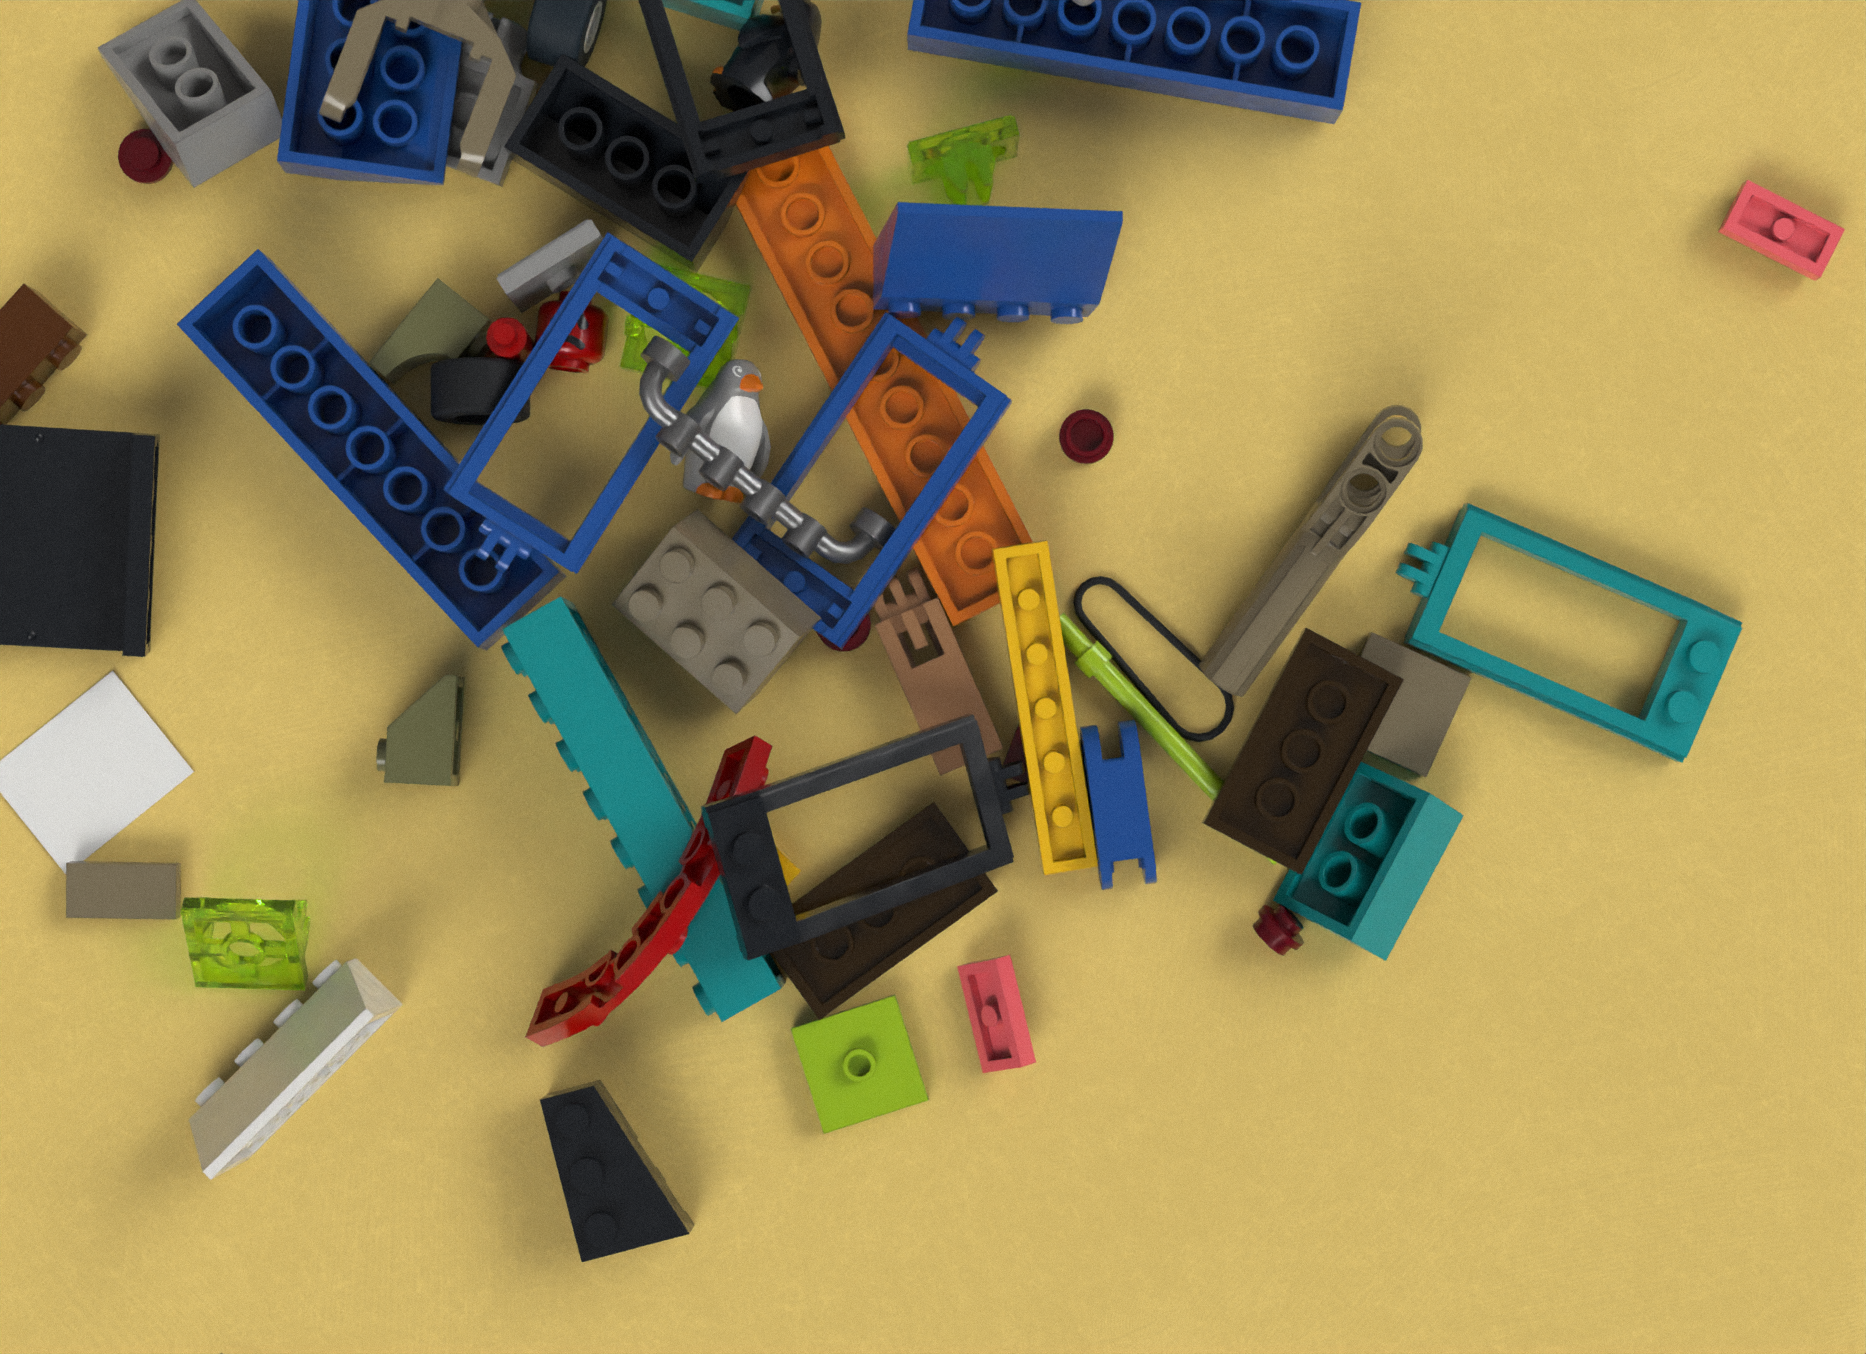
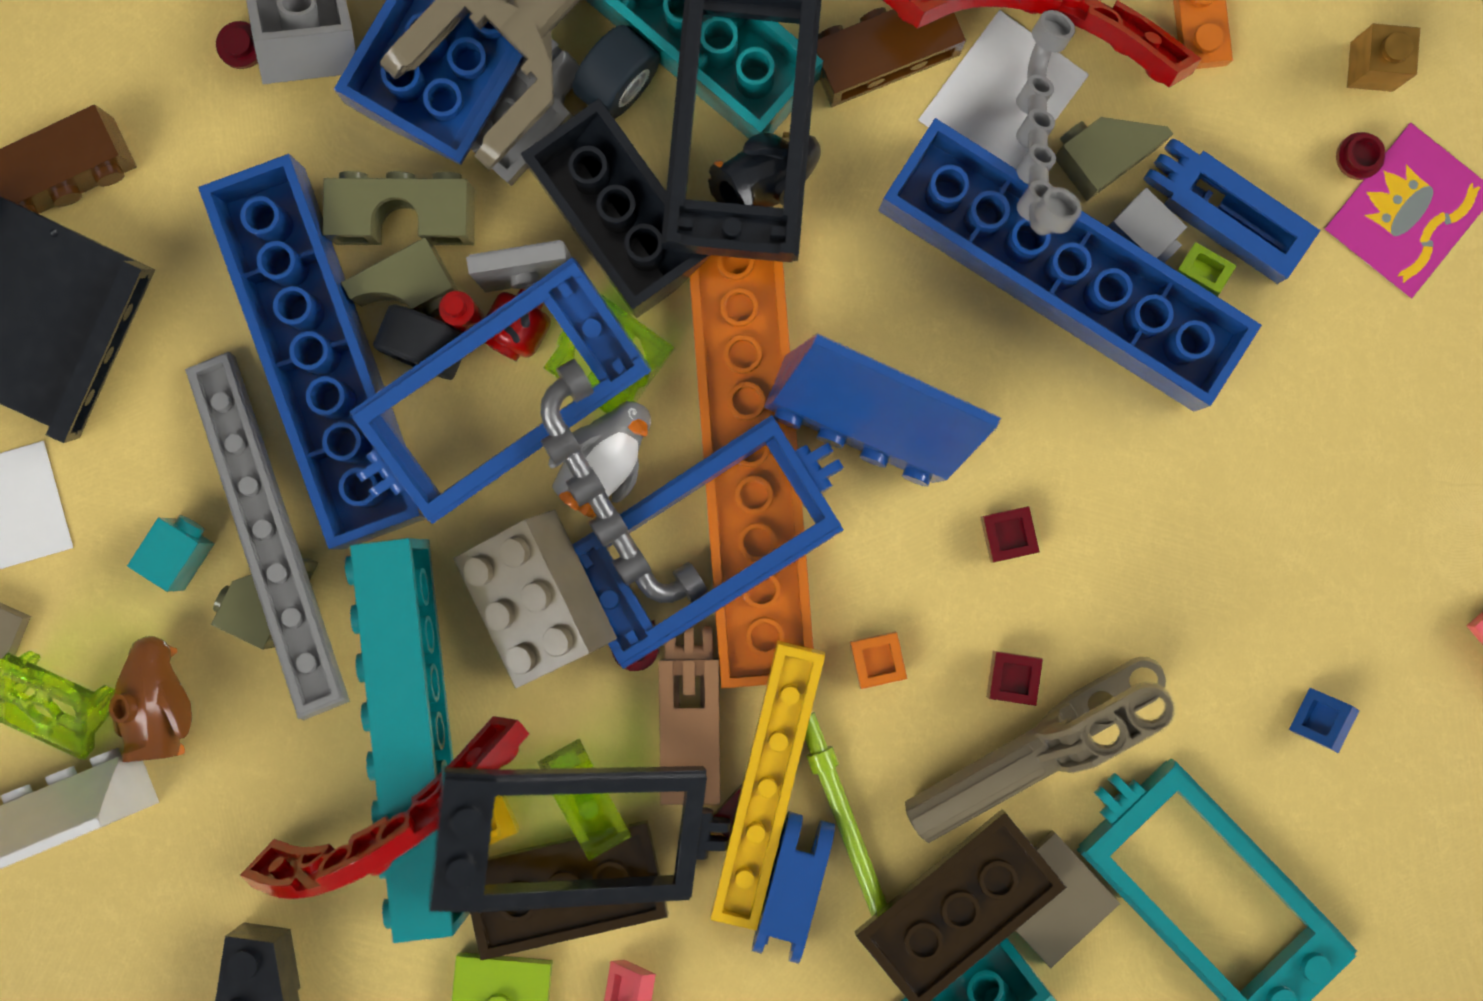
camera: 25 degrees right, 0 degrees up
clear neon green piece [907,115,1020,205] -> none
dark red plate [1059,409,1114,464] -> none
black piece [1073,576,1234,742] -> none
none -> dark orange animal [109,636,192,762]
none -> teal brick [127,515,215,592]
none -> light grey tile [185,352,350,720]
none -> olive arch [323,171,475,245]
none -> clear neon green slope [537,738,632,861]
none -> orange plate [849,632,907,689]
none -> dark red plate [980,506,1040,563]
none -> dark red plate [986,651,1043,706]
none -> blue plate [1289,688,1359,753]

